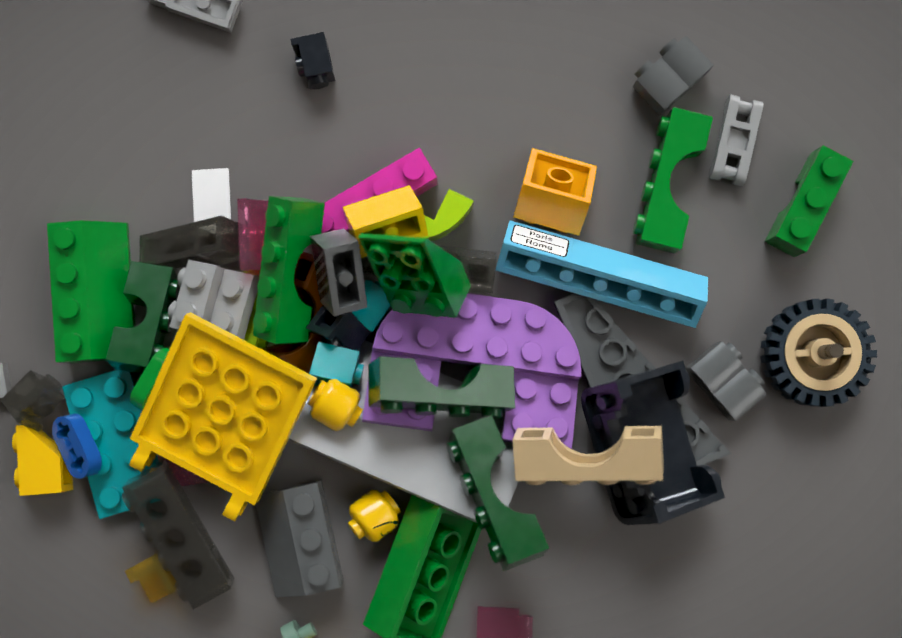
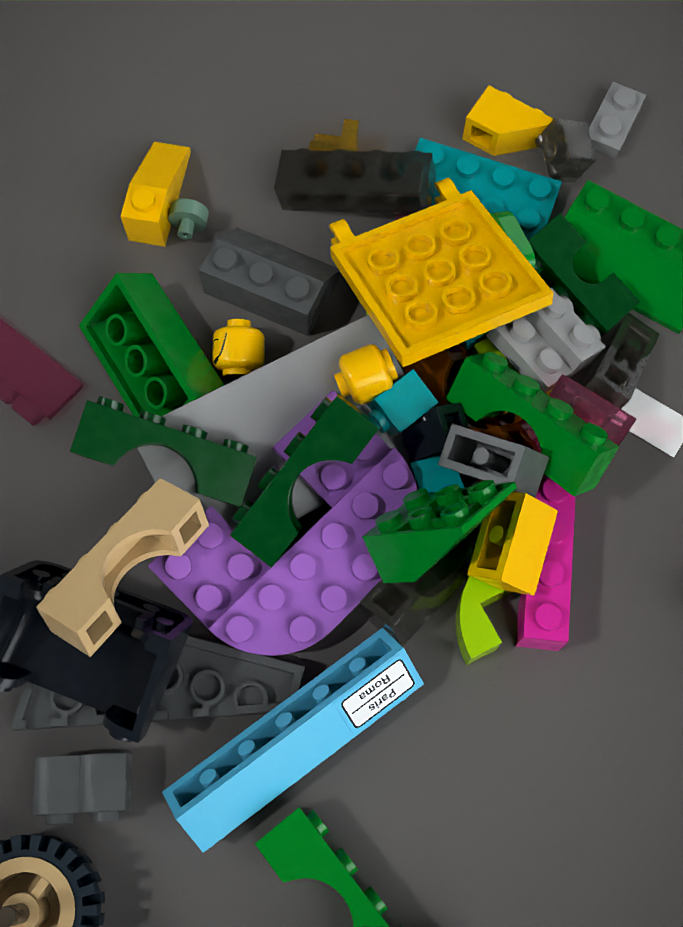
camera: 130 degrees right, 15 degrees down
blue beam [52,414,102,479] -> none
light orange slope [513,148,597,236] -> none

